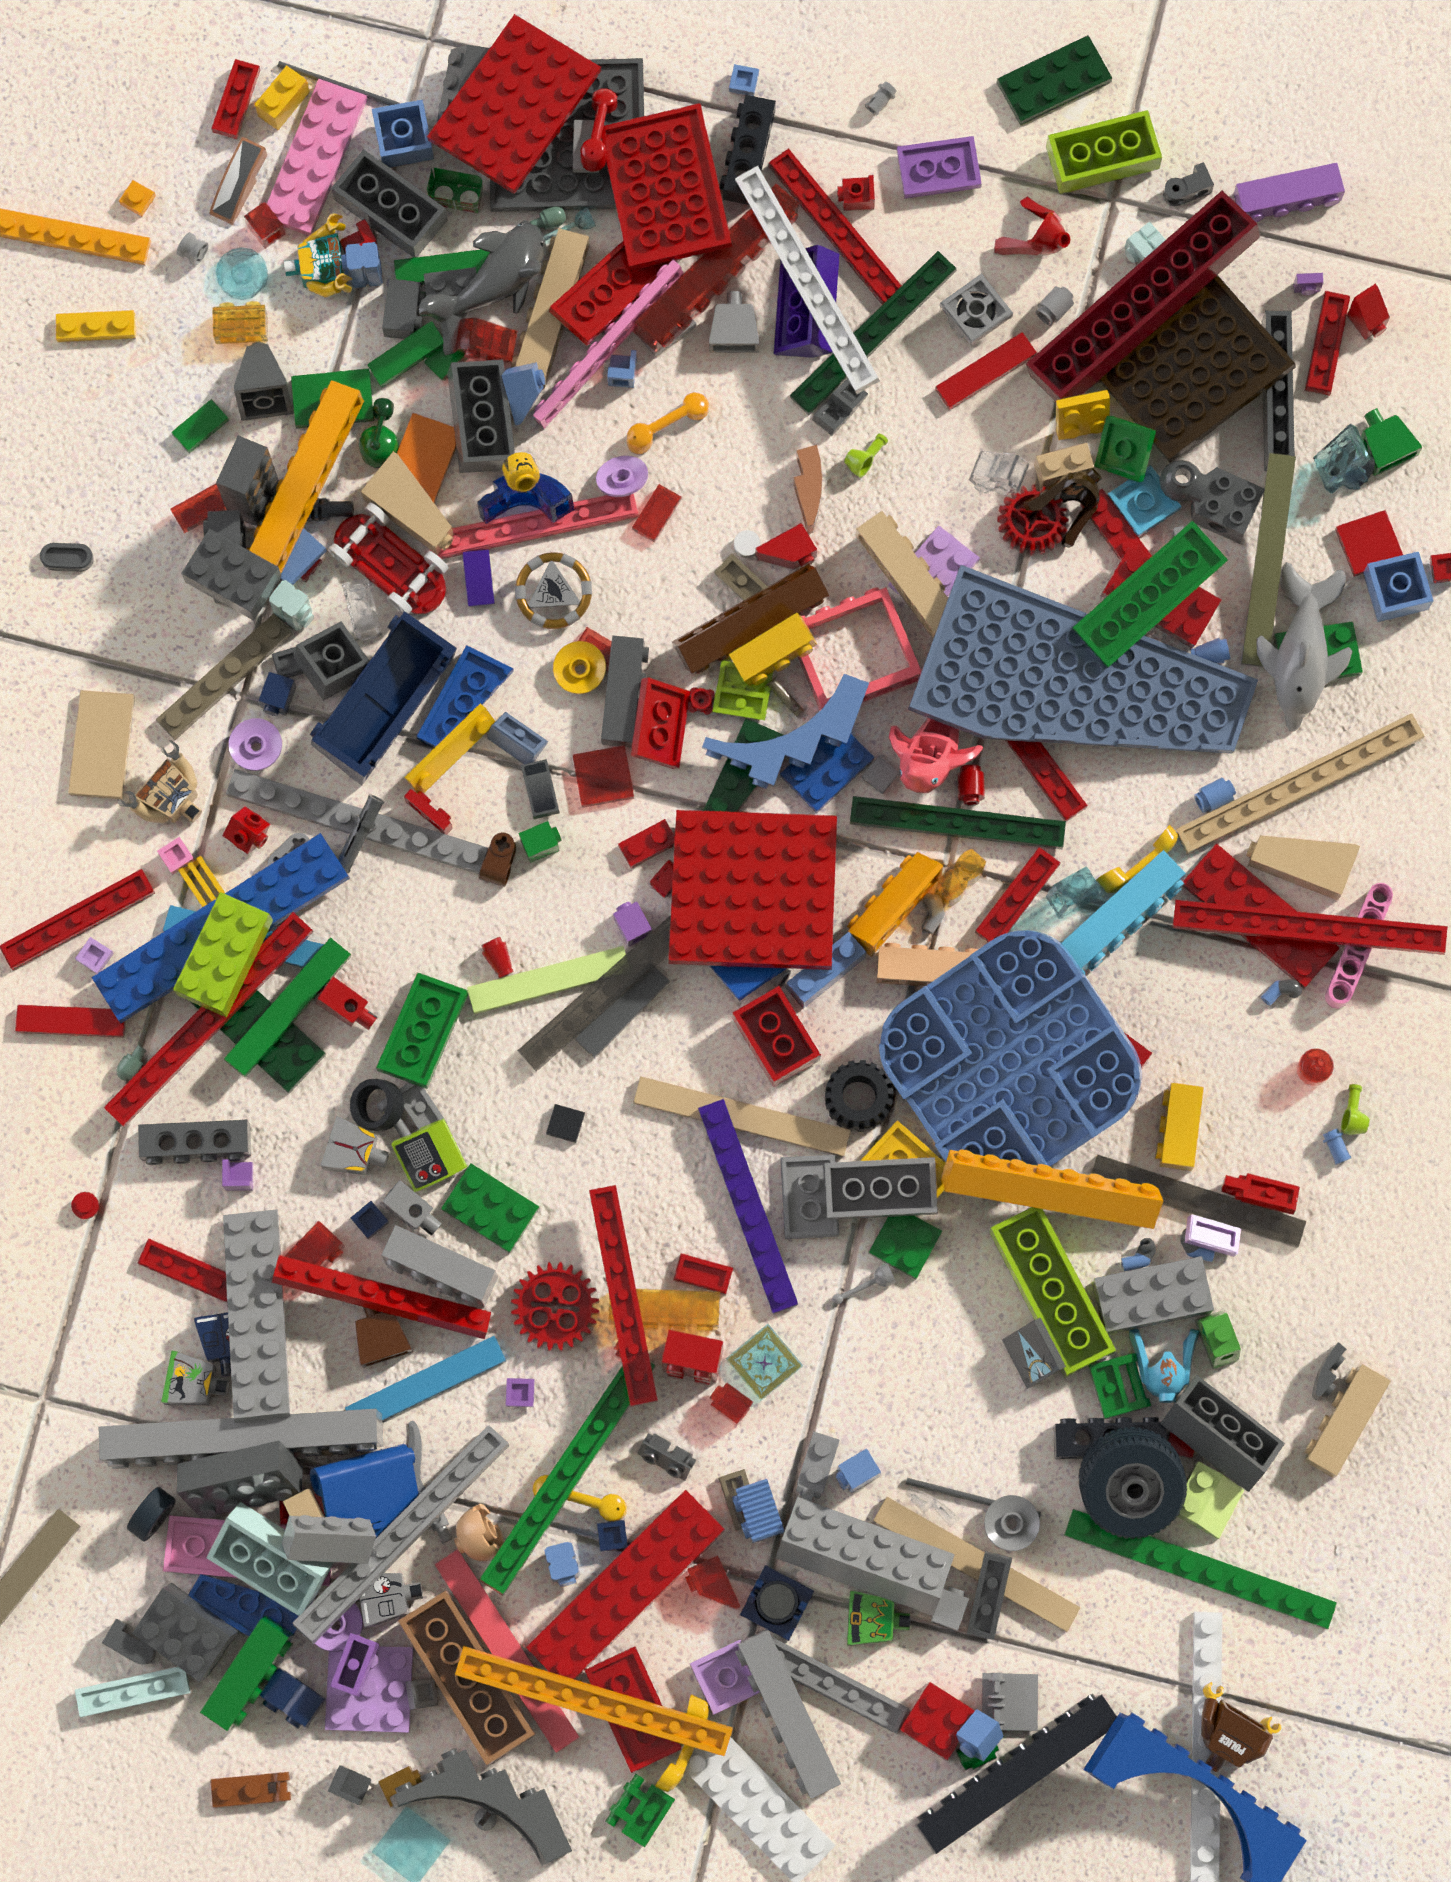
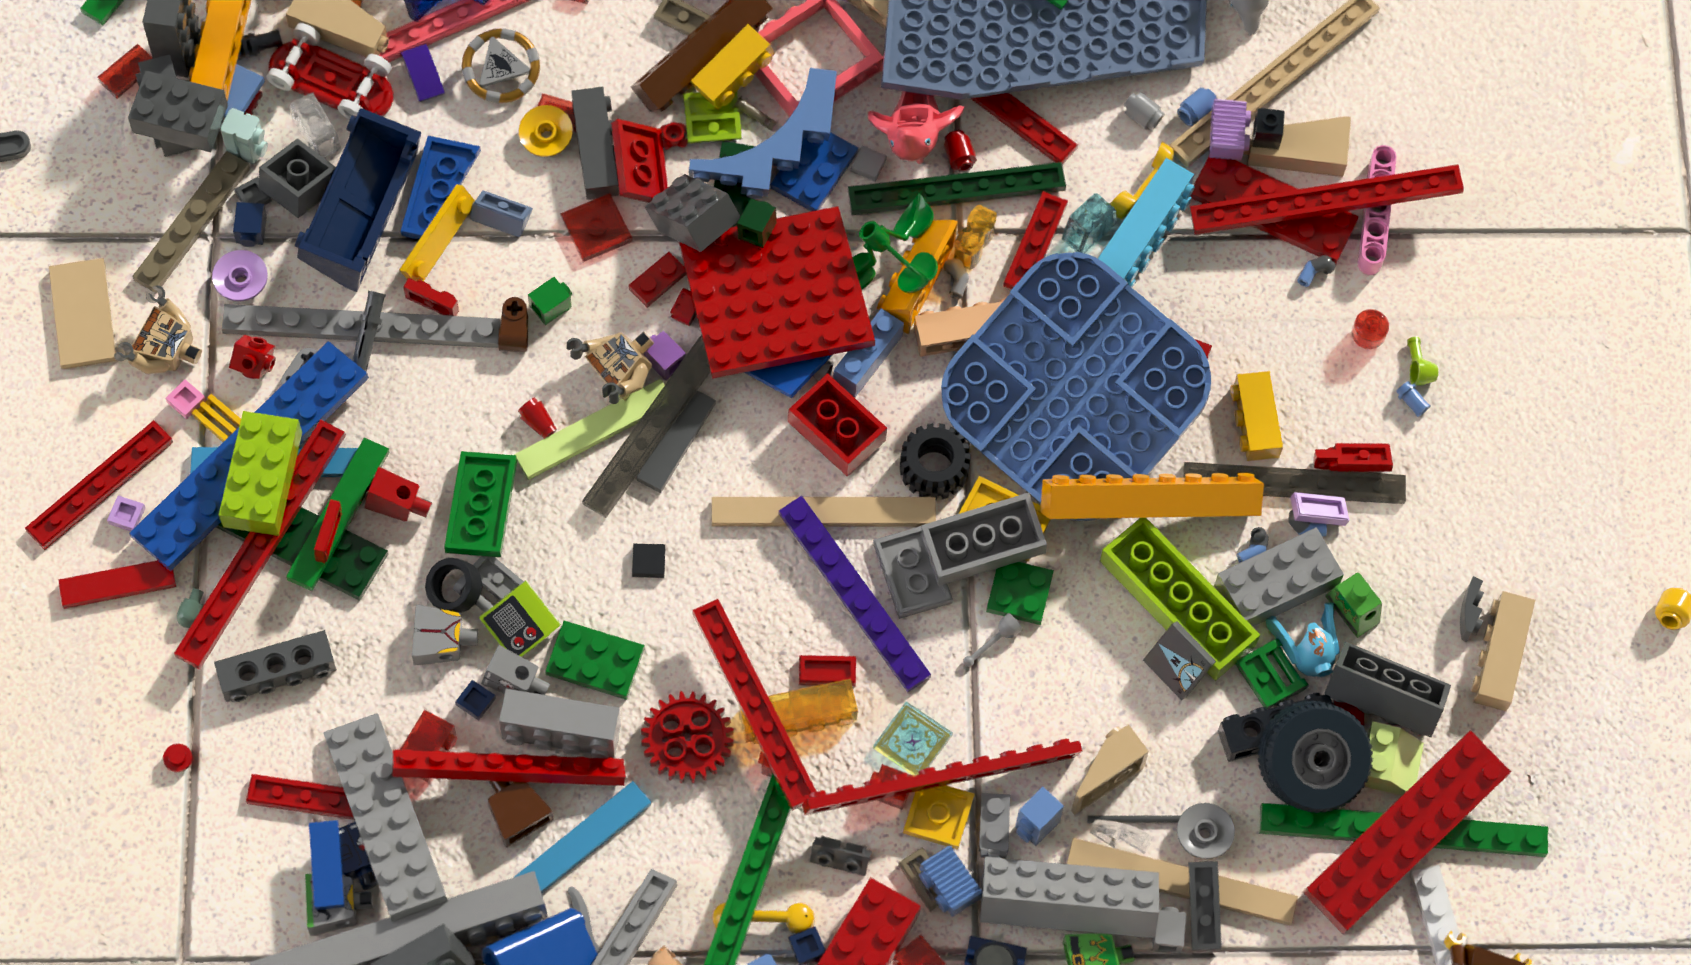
camera: 20 degrees left, 10 degrees down
medium lavender panel [222,1159,253,1191] -> none
medium lavender plate [506,1378,535,1408] -> none
slope [521,759,560,819] -> none
red brick [662,1330,724,1385] -> none
none -> blue tile [309,820,345,910]
none -> red tile [314,499,342,563]
none -> torso [566,331,654,404]
none -> dark grey brick [645,174,740,252]
none -> dark green brick [737,198,777,248]
none -> red plate [802,738,1082,816]
none -> green plant [853,193,938,293]
none -> yellow plate [903,785,975,850]
none -> tan slope [1071,724,1149,815]
none -> light grey brick [1124,92,1165,130]
none -> lavender brick [1209,99,1251,160]
none -> black brick [1252,108,1285,149]
none -> red brick [1302,730,1511,934]

